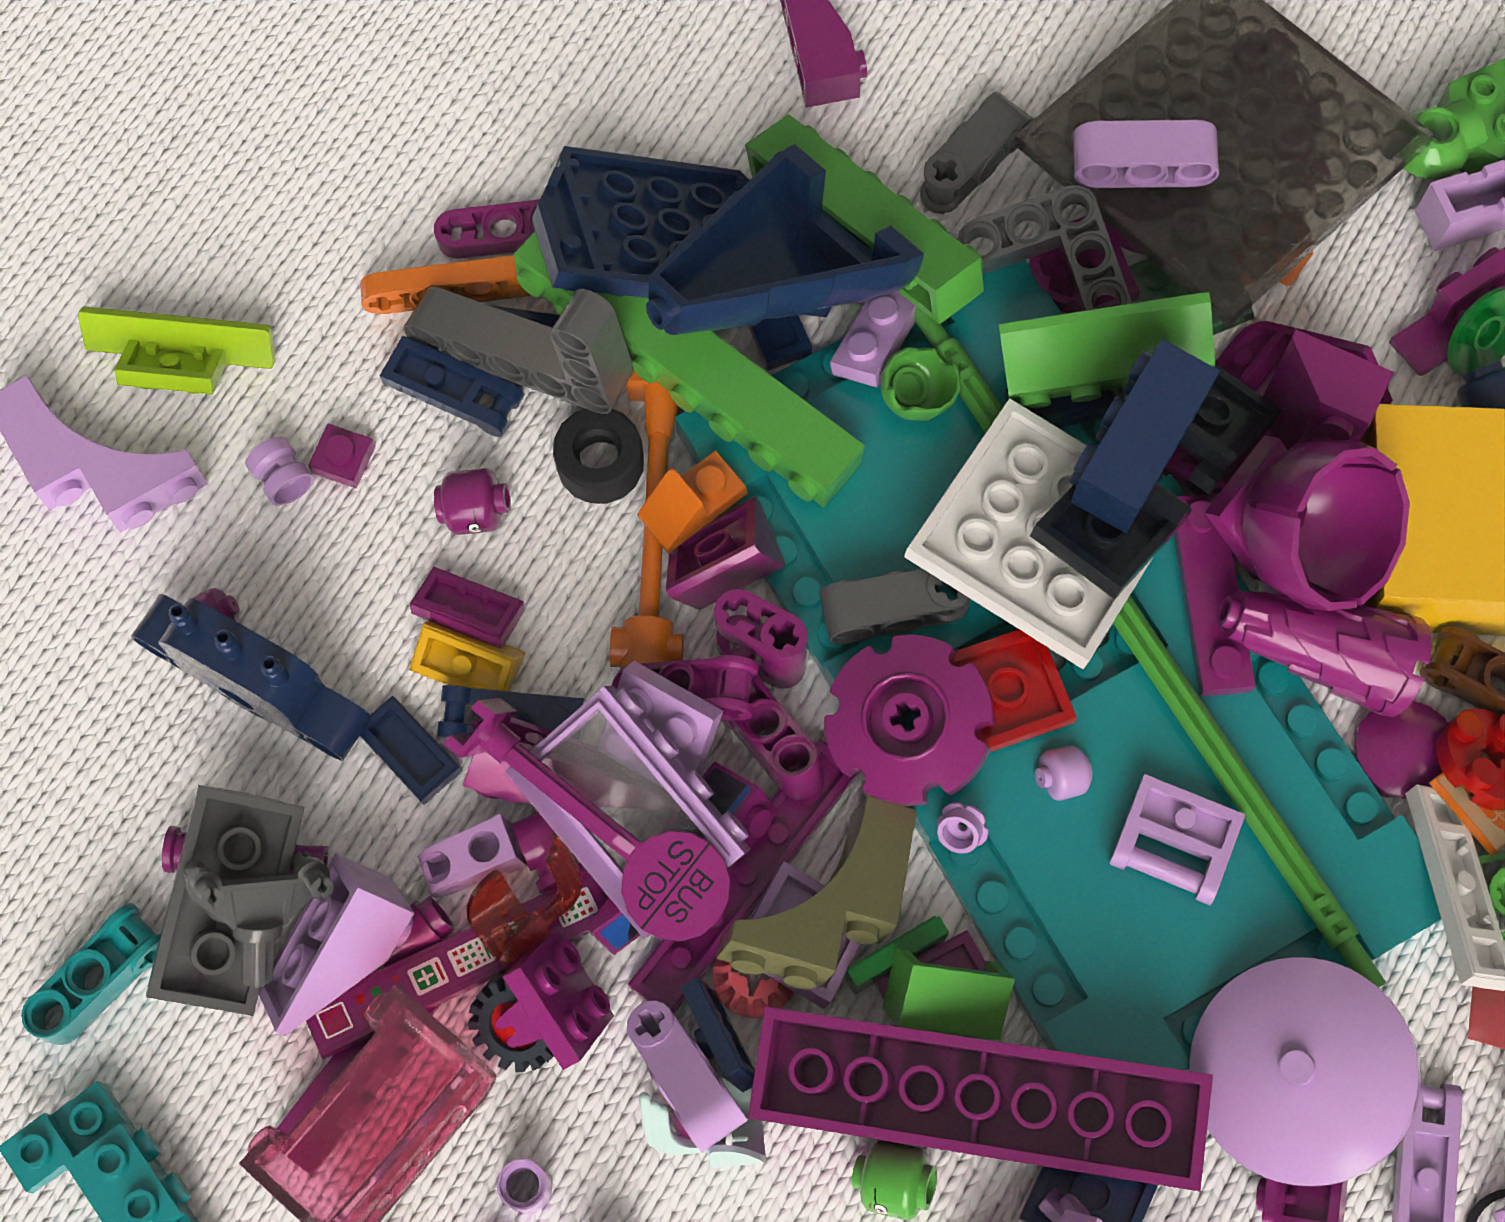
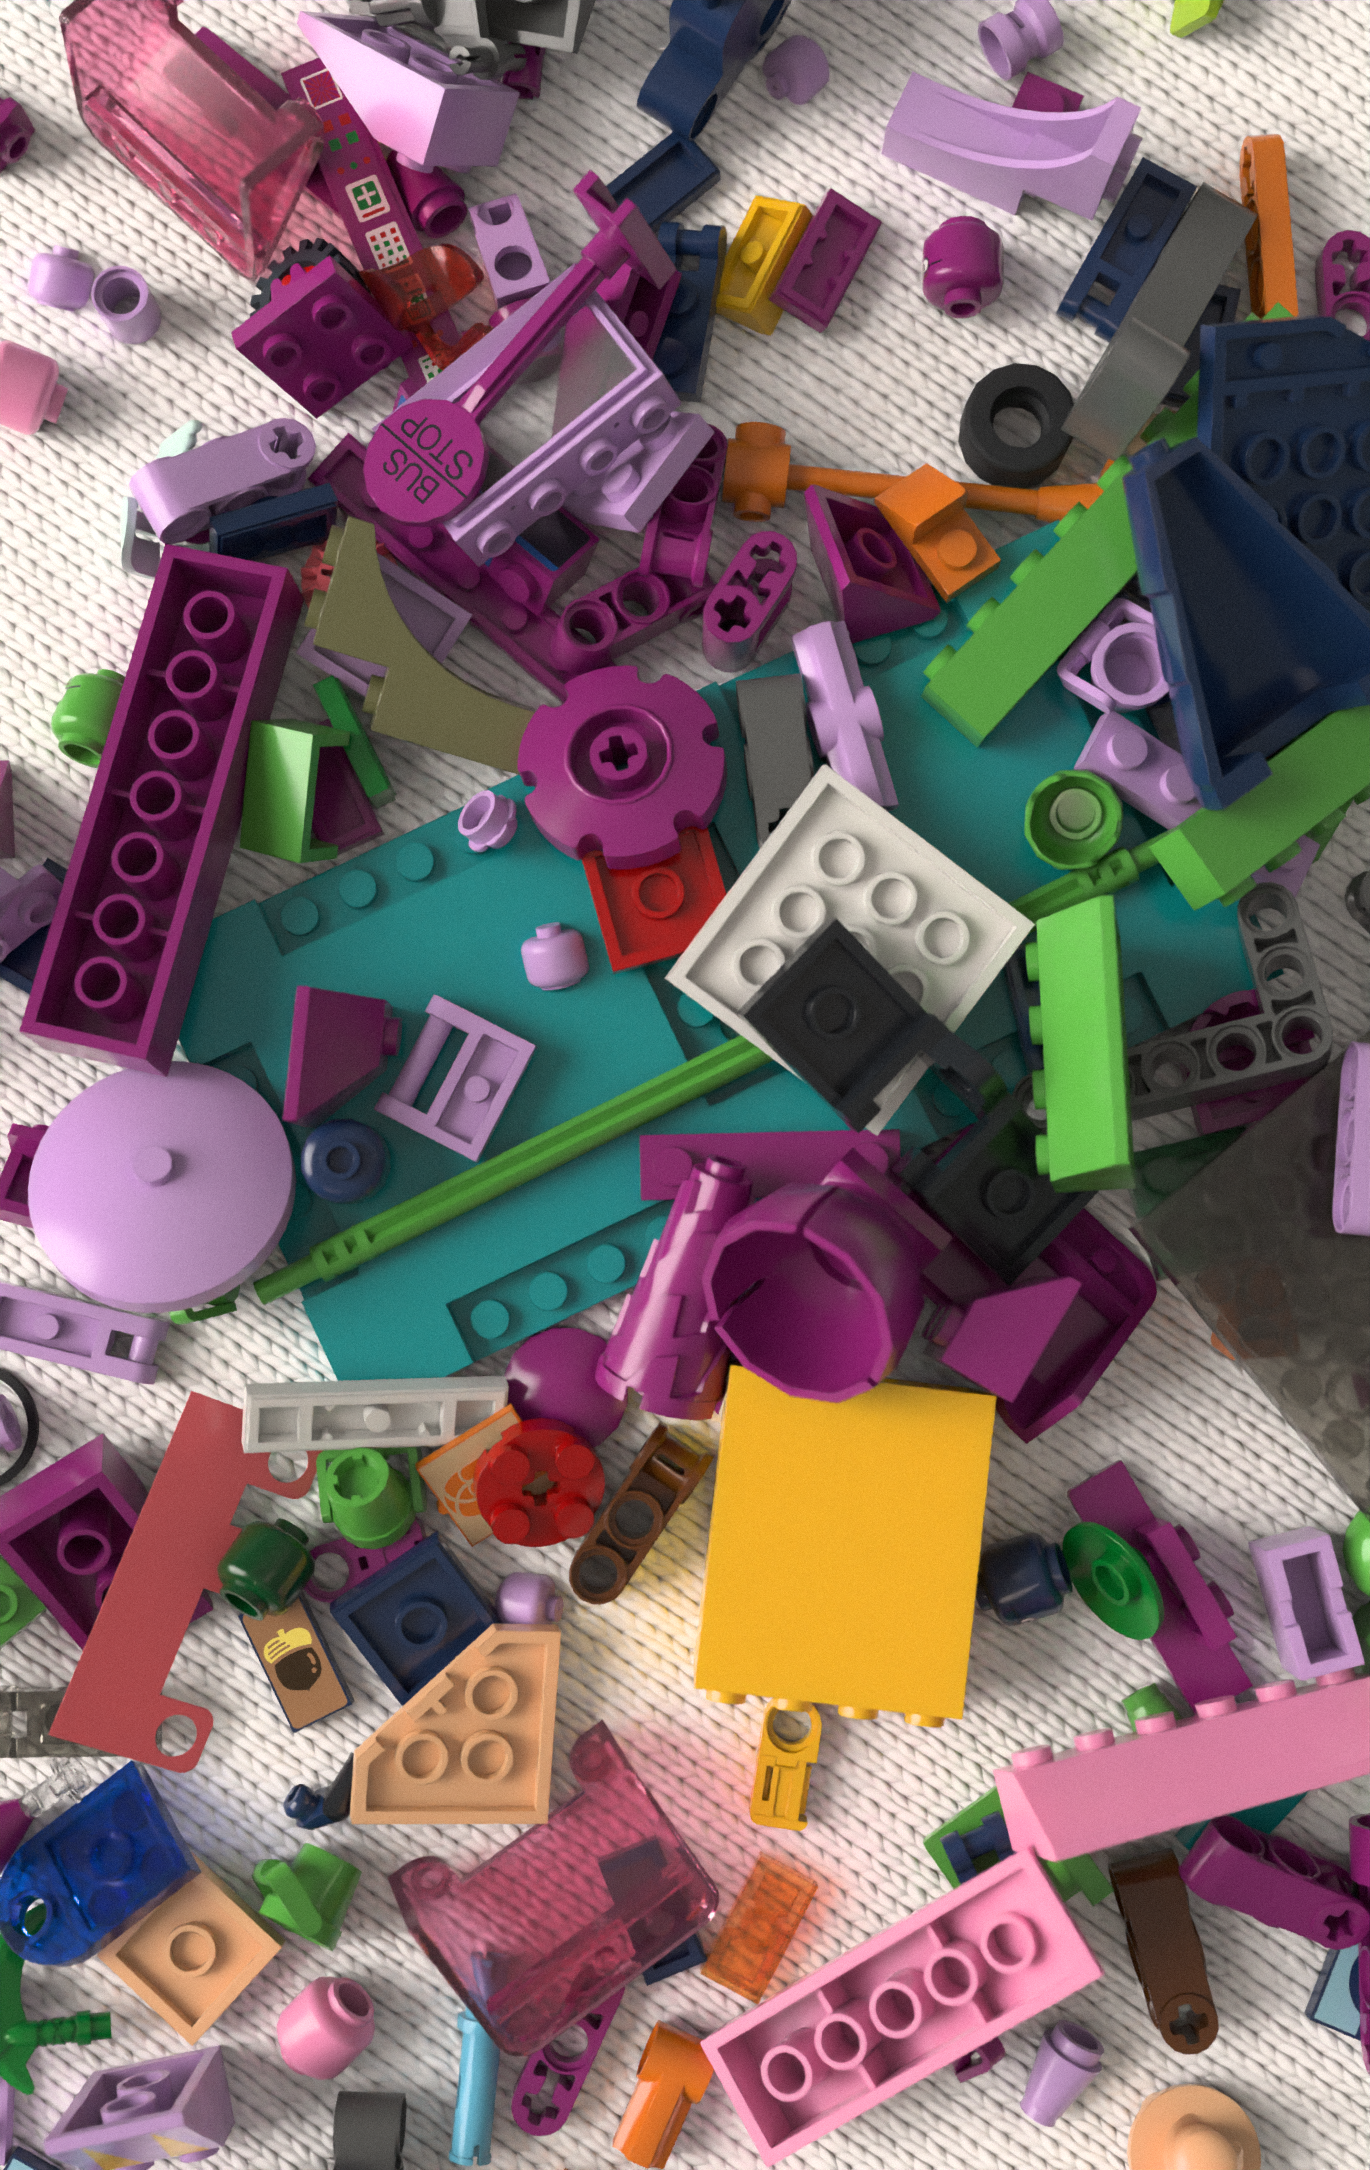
camera: 90 degrees right, 15 degrees up
dark blue brick [1069,339,1220,534] -> none
none -> magenta slope [283,986,402,1128]
none -> dark blue head [301,1119,391,1204]
none -> lavender piece [762,35,830,105]
none -> lavender piece [791,621,899,812]
none -> lavender arch [881,72,1143,221]
none -> lavender piece [1057,598,1169,714]

